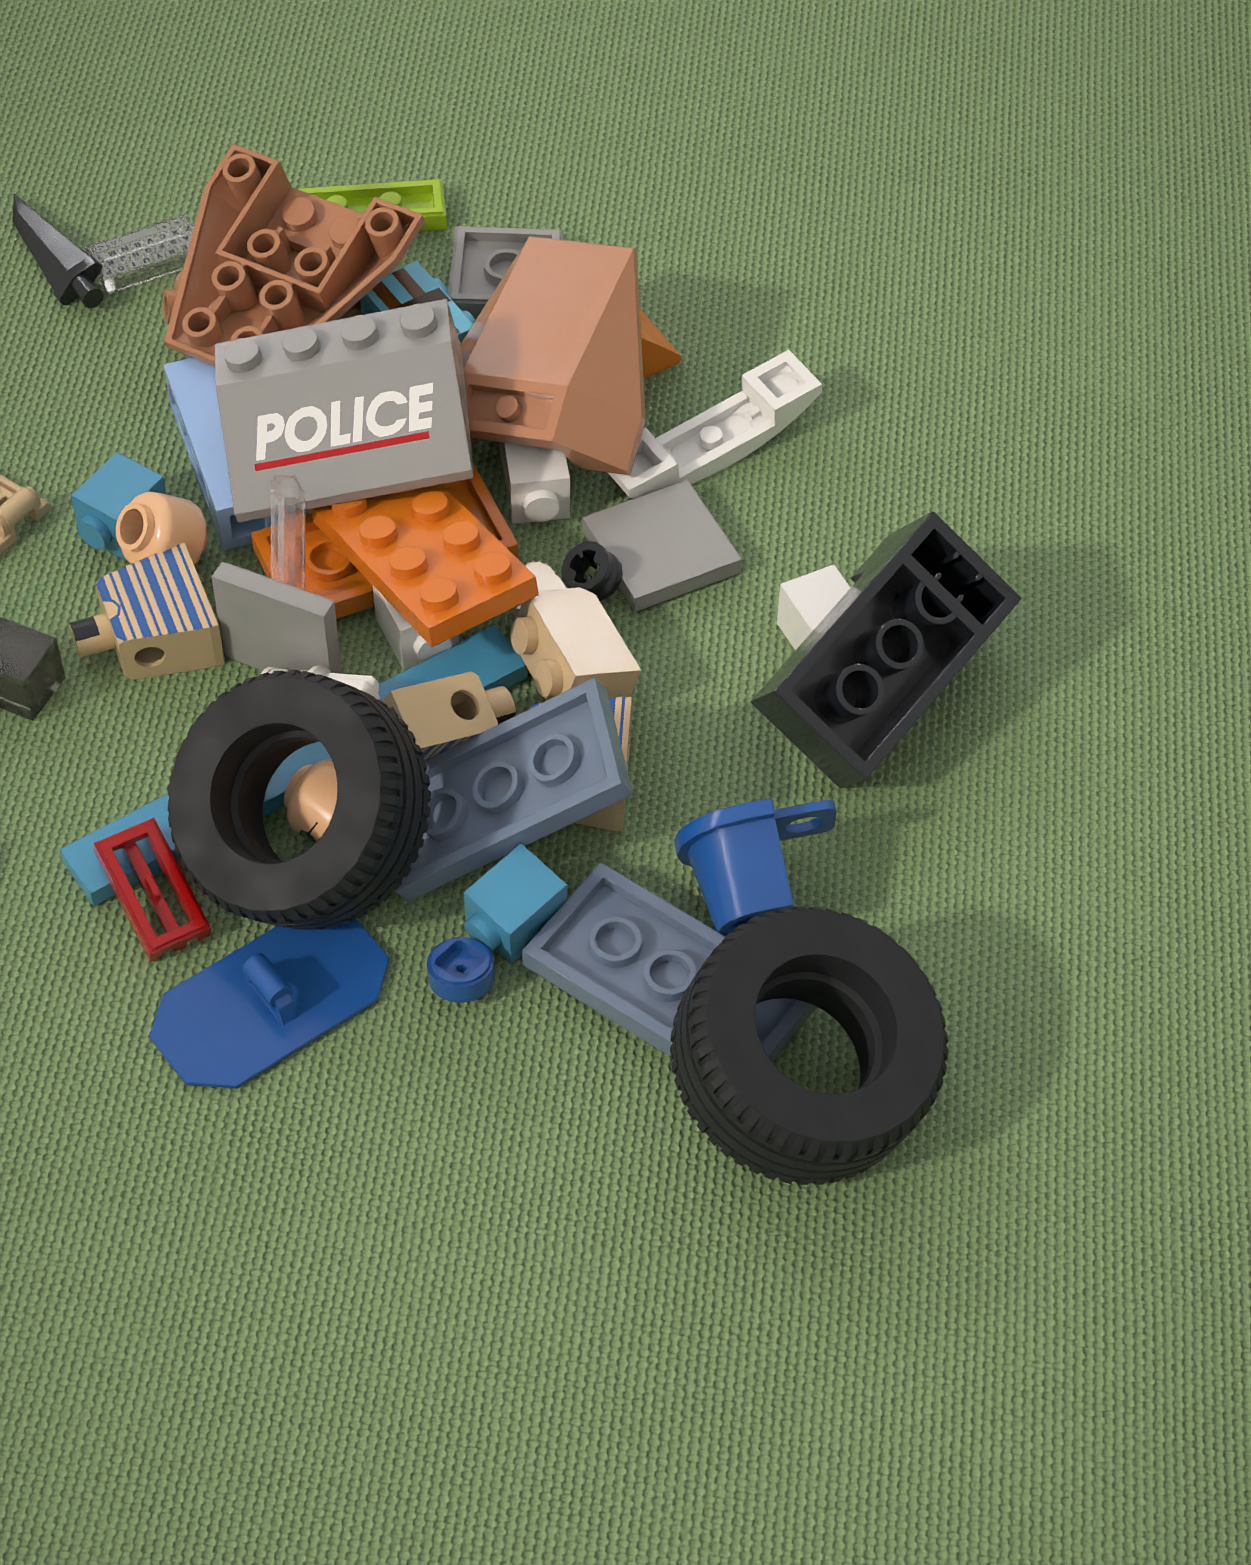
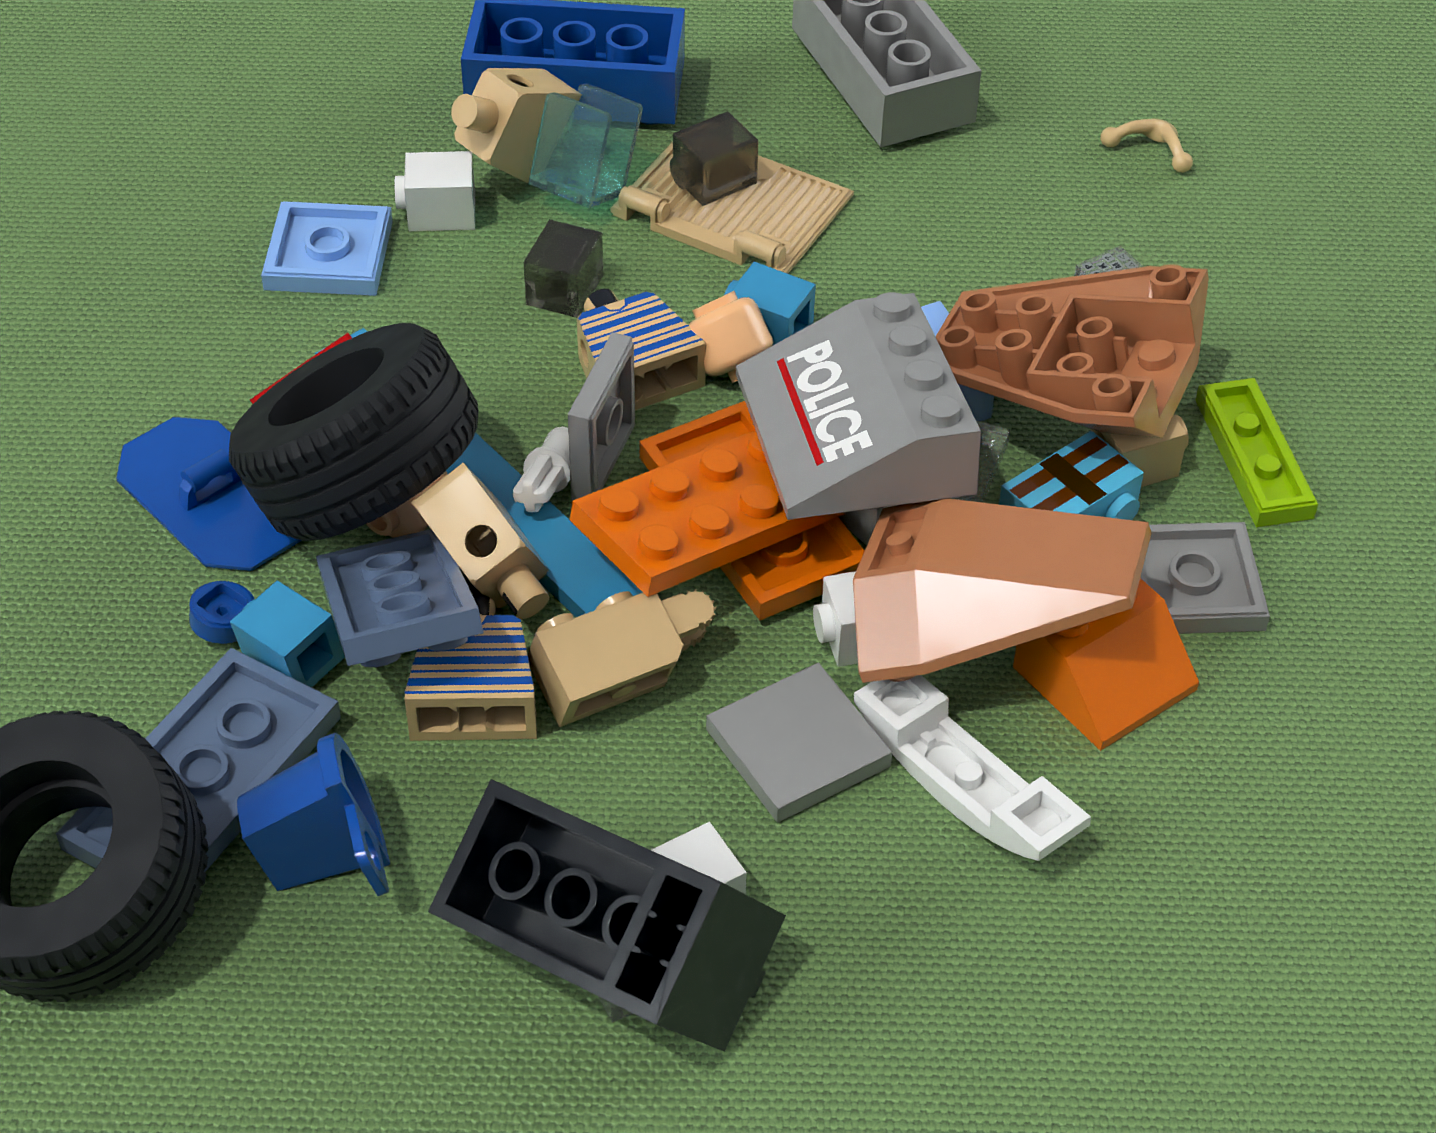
camera: 85 degrees right, 5 degrees down
black bar [12,194,104,308] -> none
clear tile [271,475,305,590] -> none
black bush [561,541,623,601] -> none

